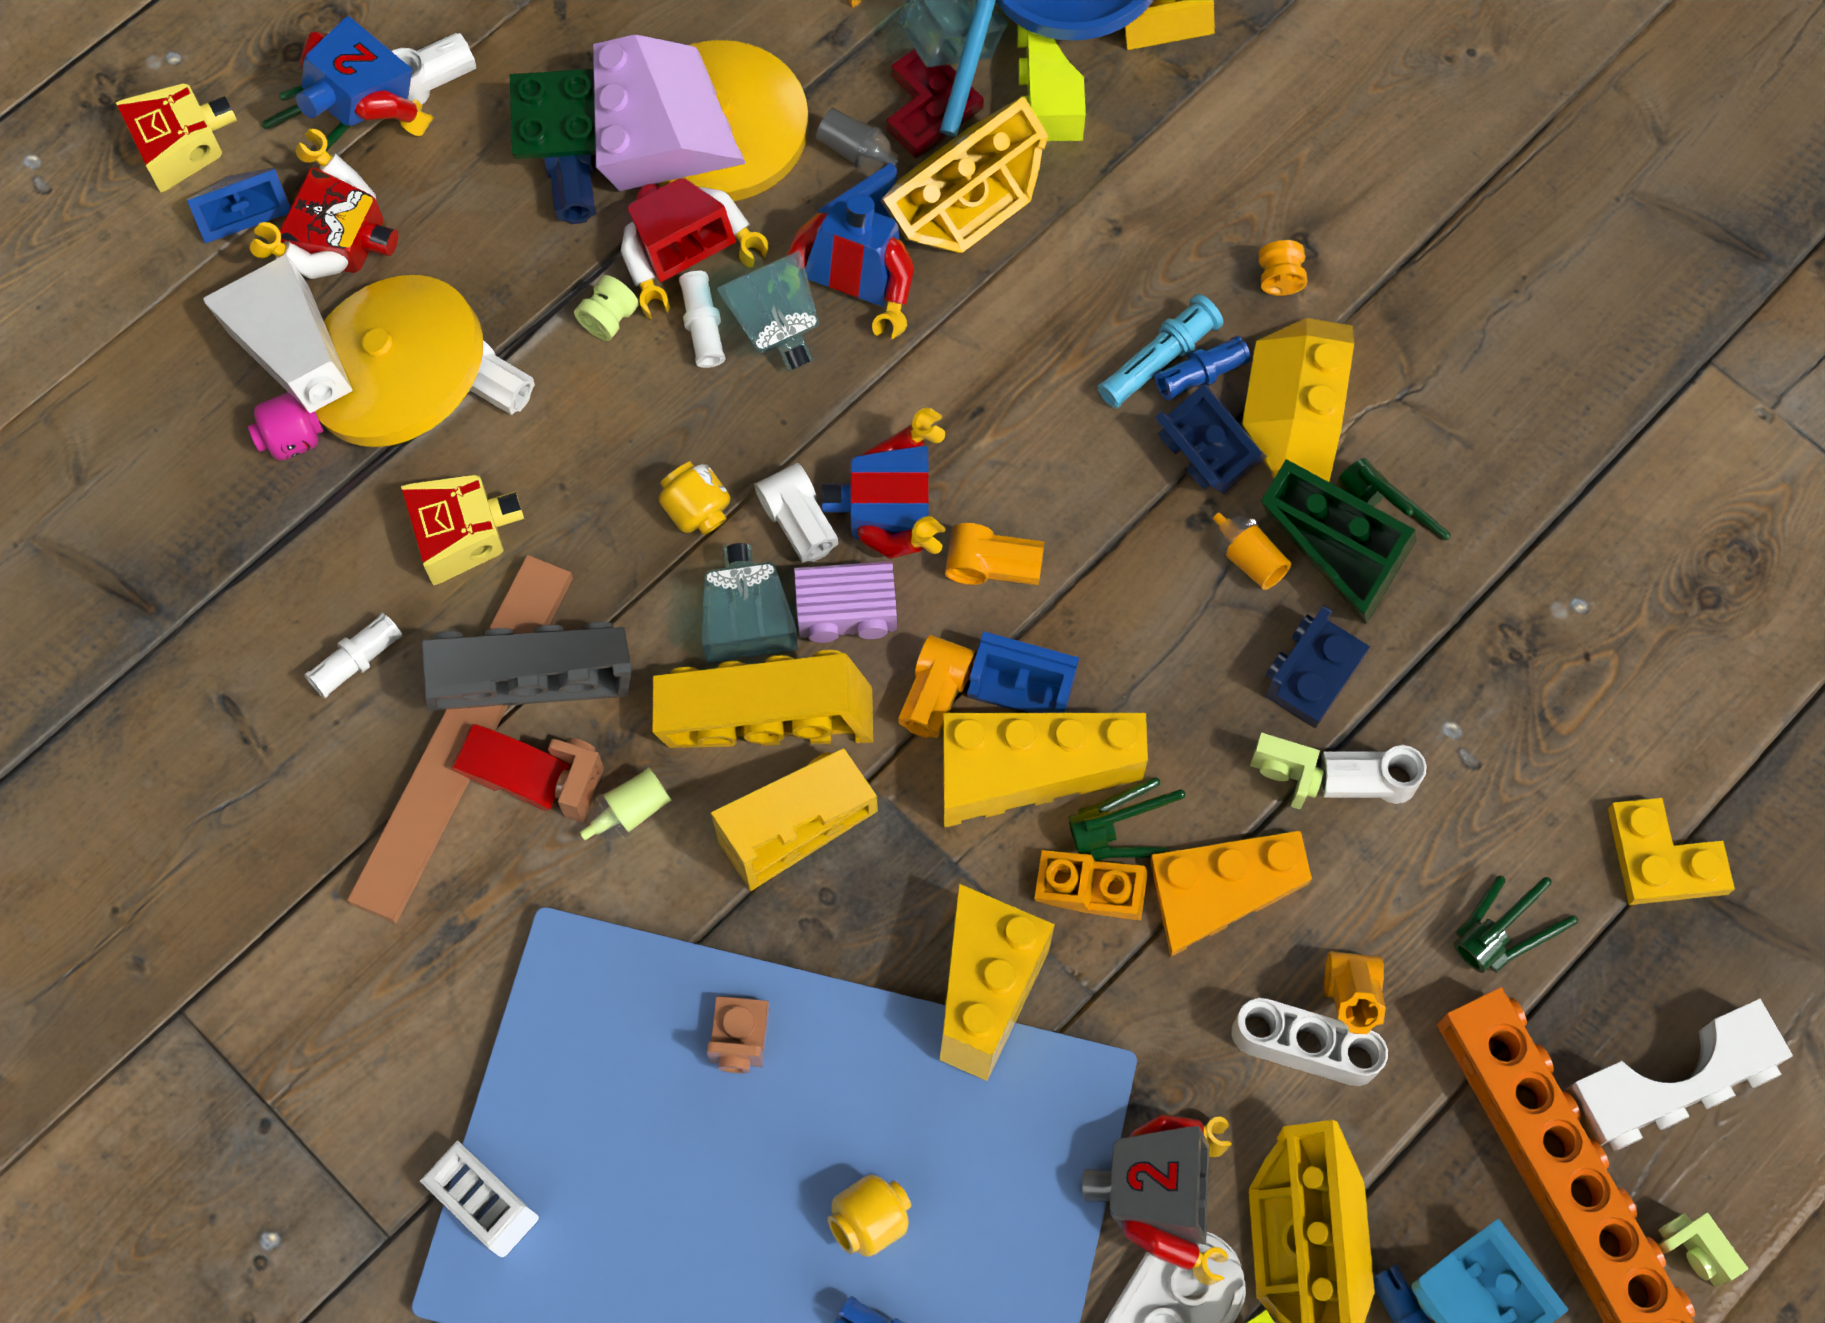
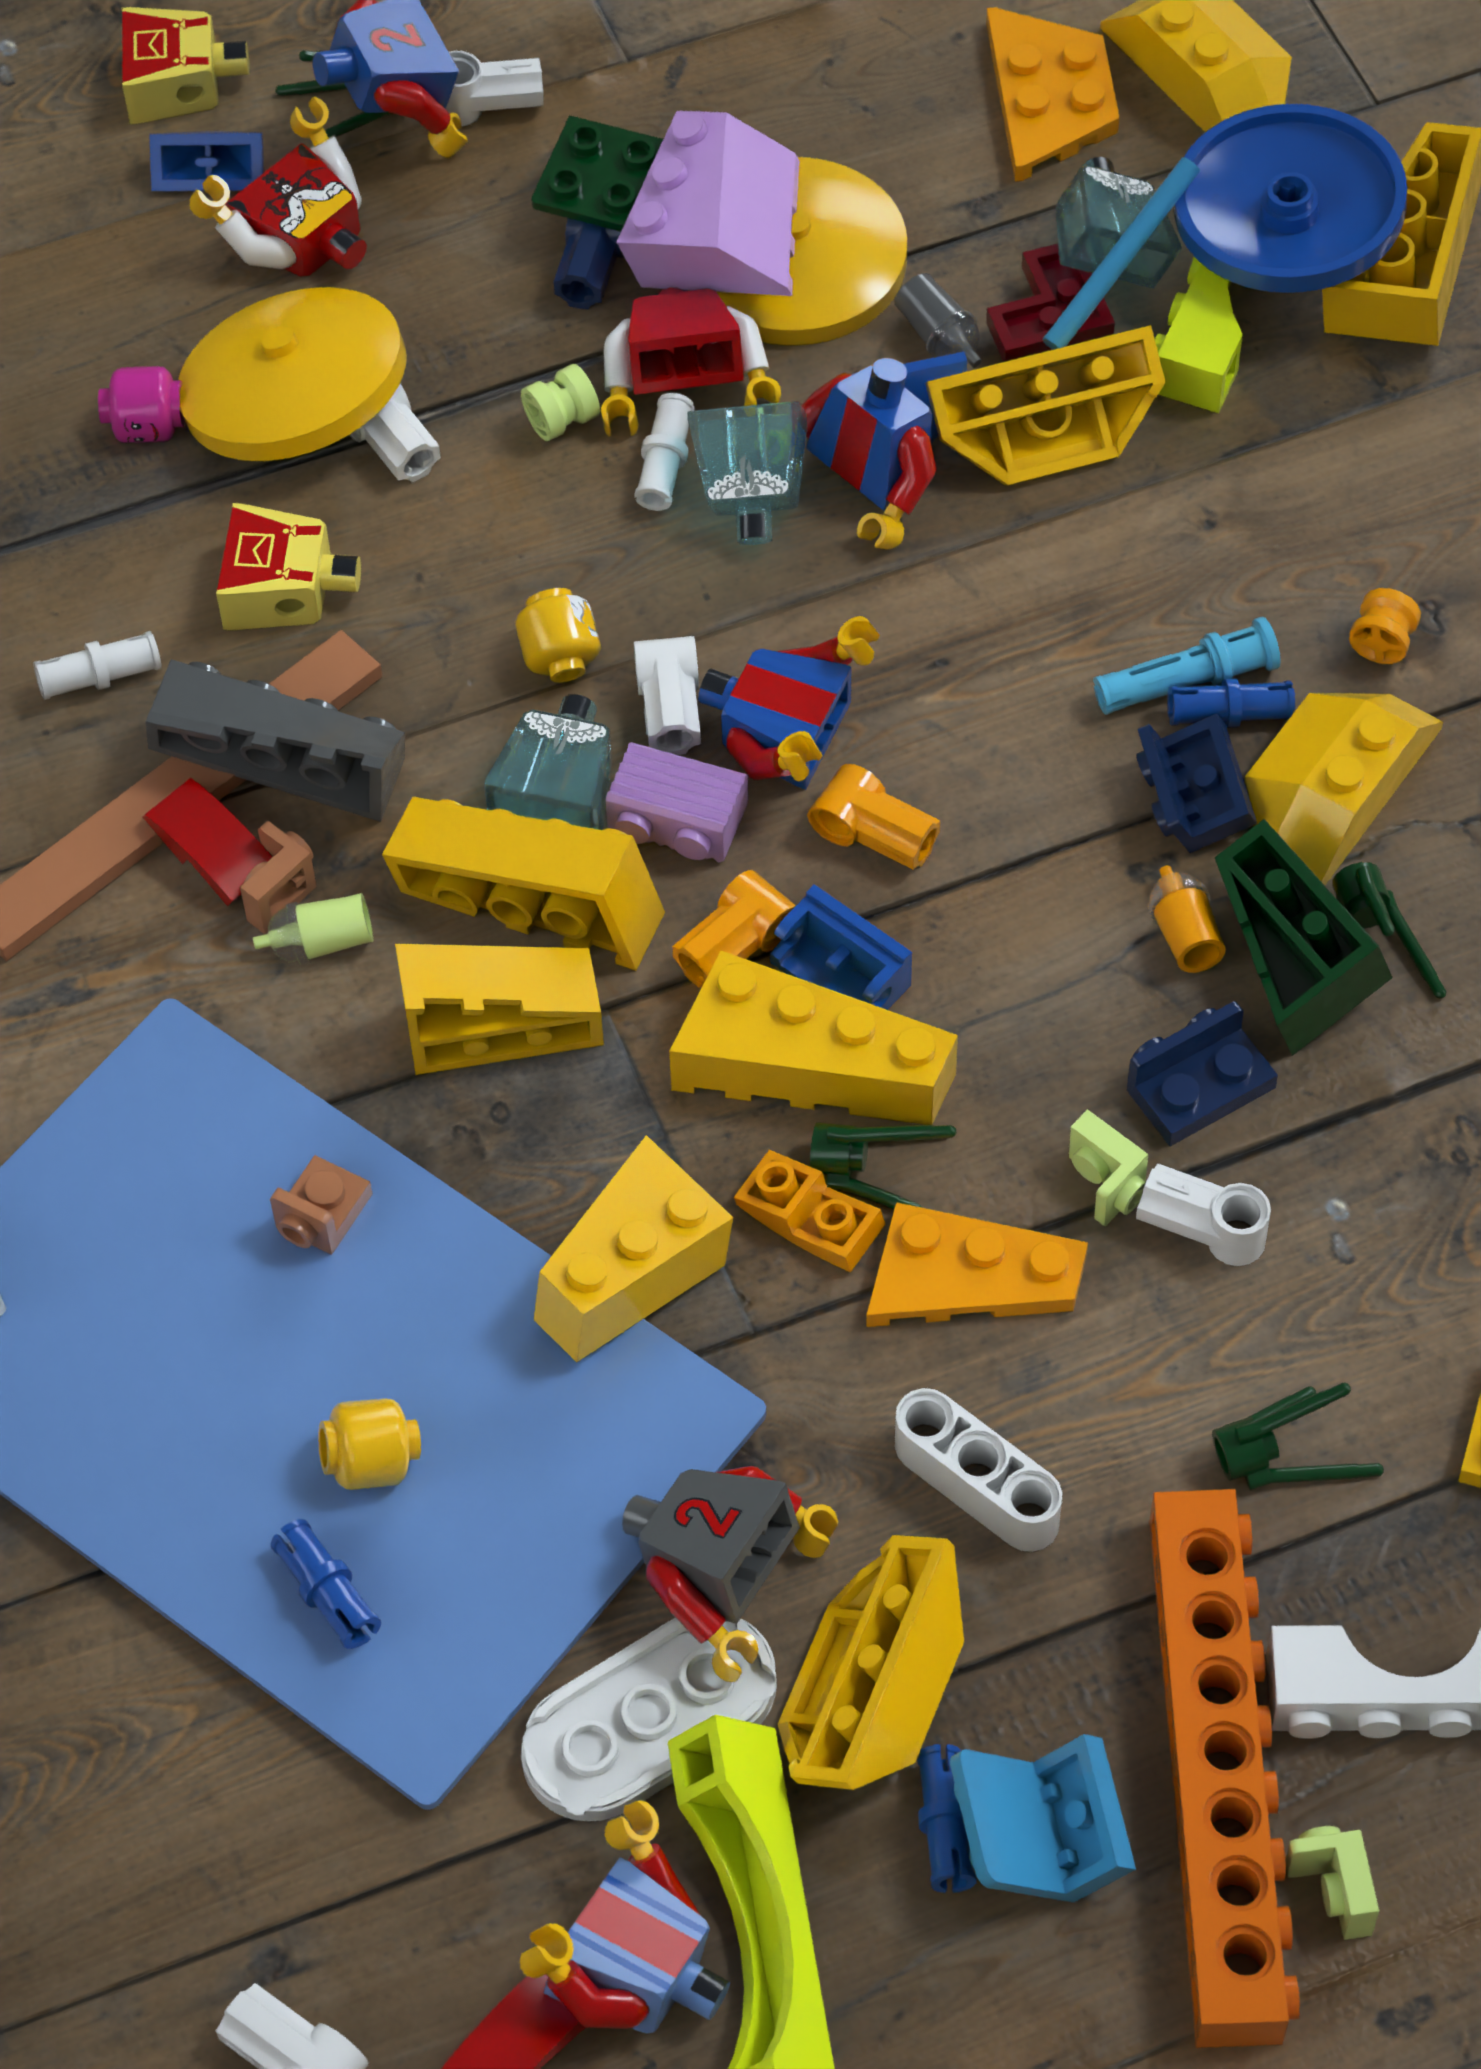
camera: 25 degrees right, 10 degrees down
white slope [203,254,353,413] -> none
light orange piece [1324,951,1386,1034] -> none

